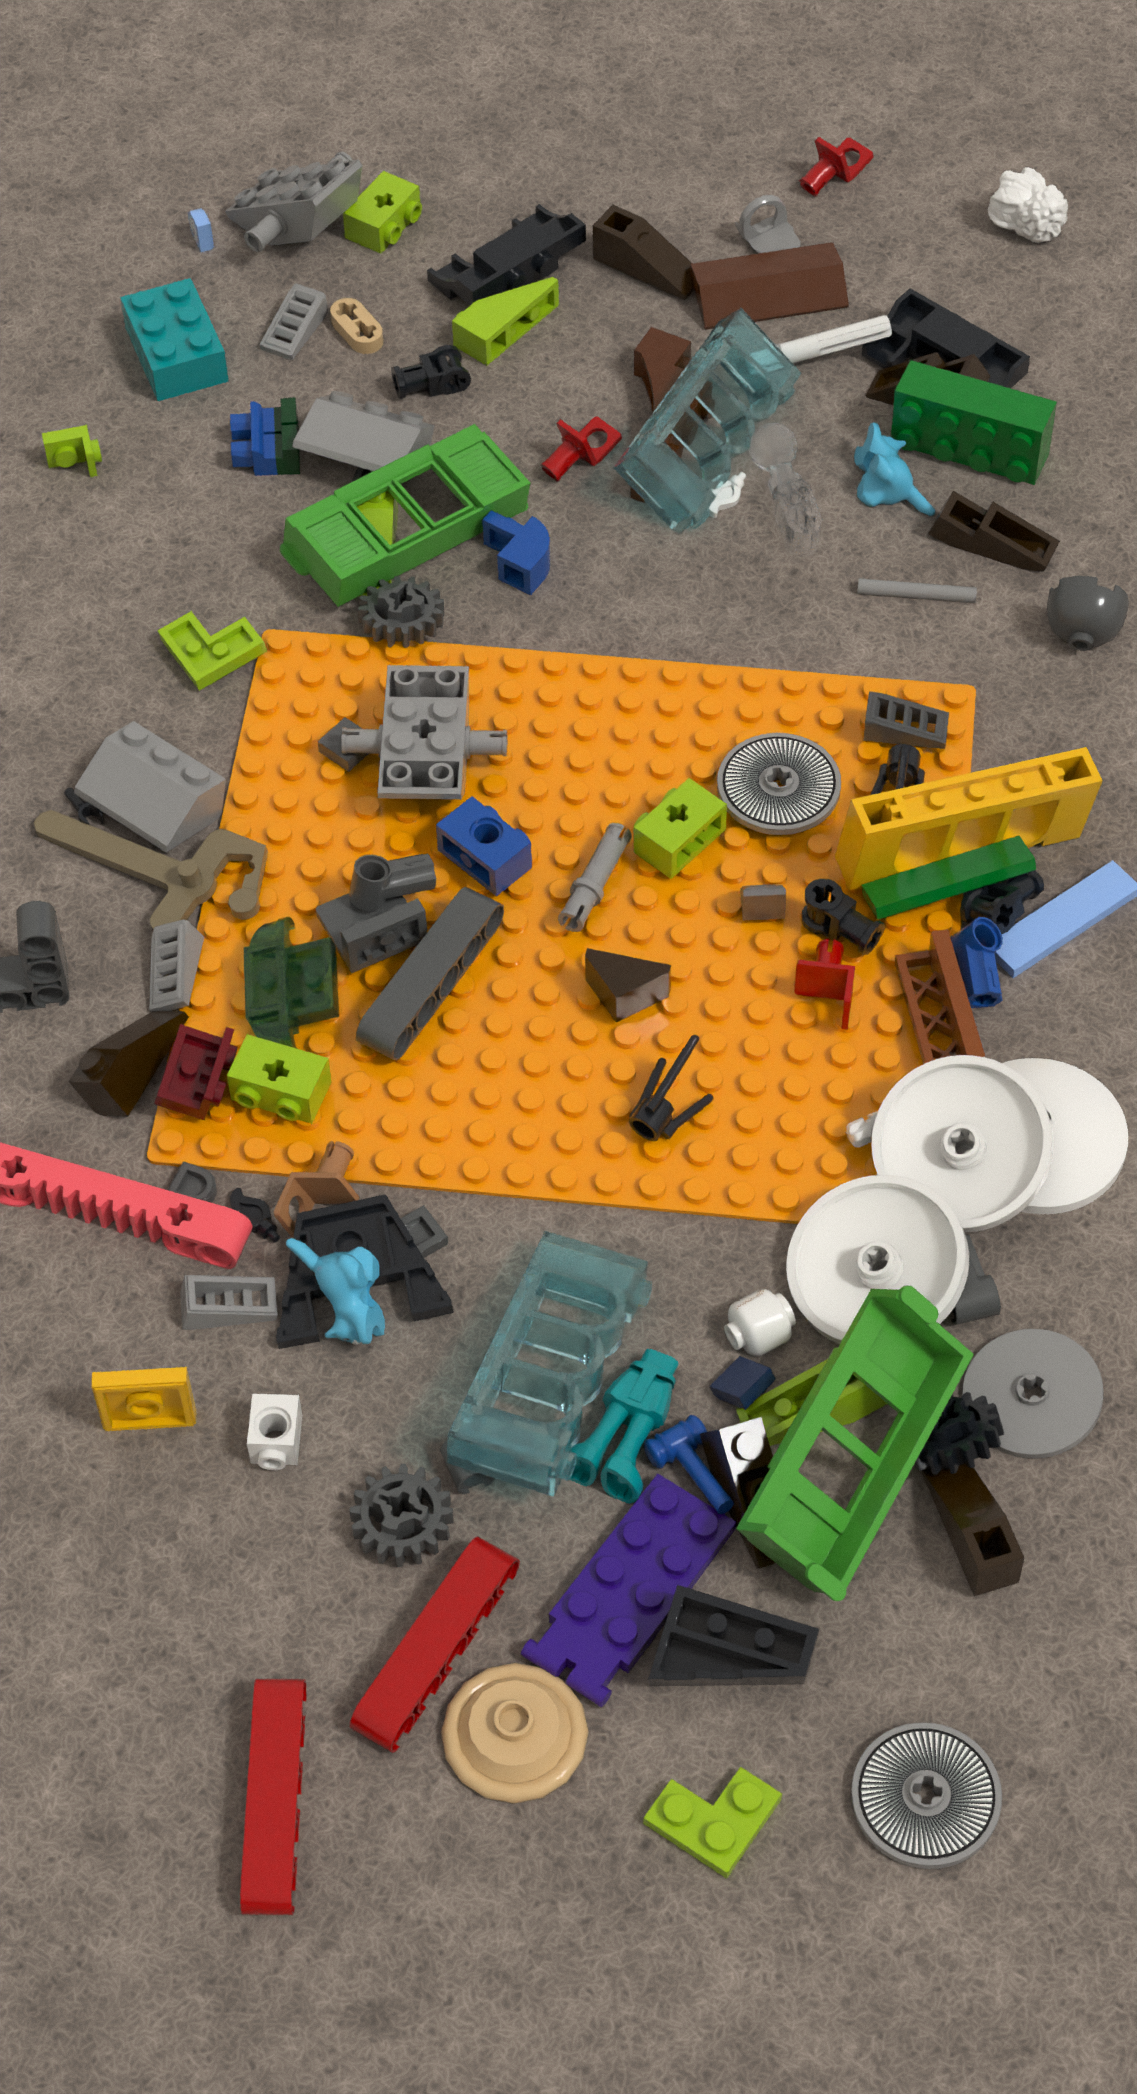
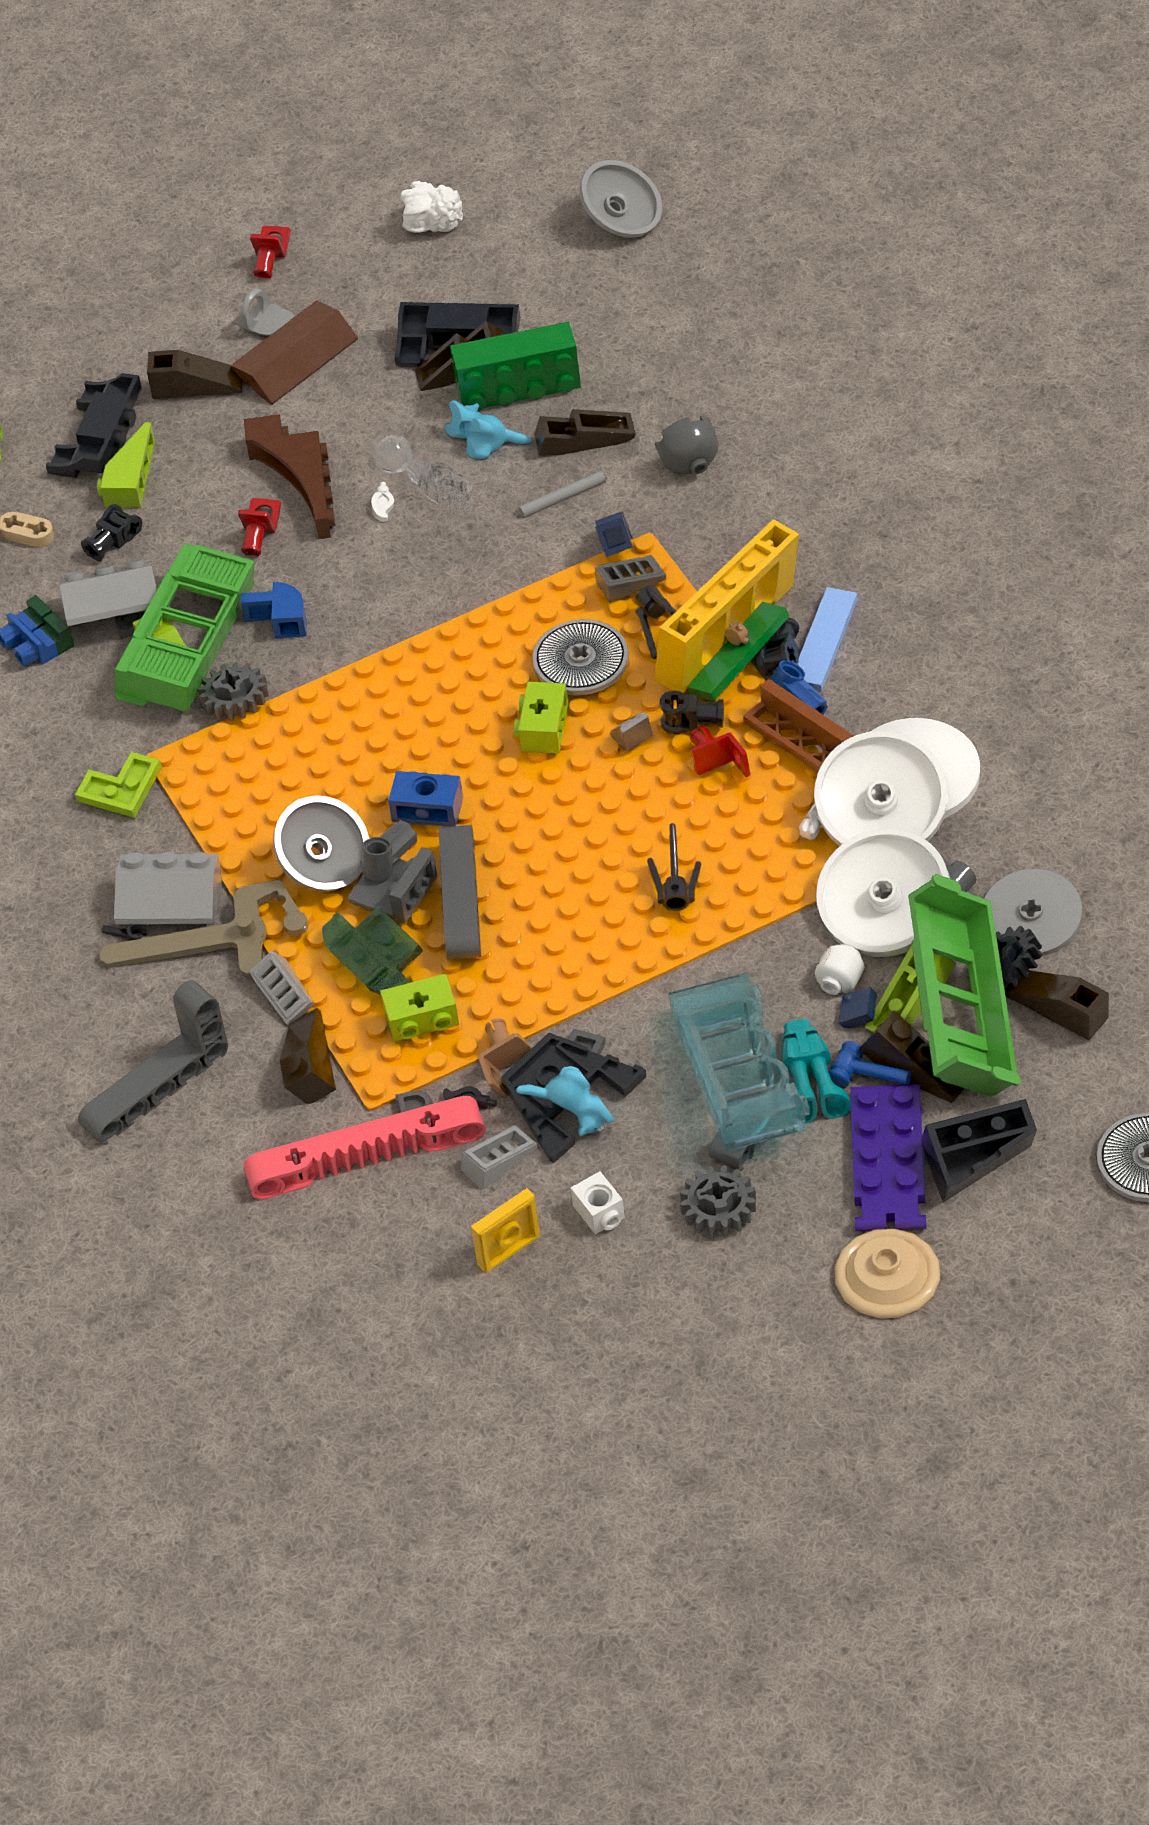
camera: 30 degrees left, 5 degrees down
dark red bracket [154,1024,238,1120] -> none
red beam [240,1679,307,1915] -> none
dark grey tile [317,717,369,772] -> none
light grey slope [341,665,508,800] -> none
red beam [349,1536,520,1753] -> none
light grey pin [558,823,632,932] -> none
dark brown slope [585,948,671,1023] -> none
clear light blue fence [614,308,802,532] -> none
lime plate [643,1767,782,1879] -> none
white axle [745,315,892,374] -> none
none -> light grey dish [273,796,369,892]
none -> dark blue leg [595,511,633,557]
none -> medium nougat piece [725,622,749,645]

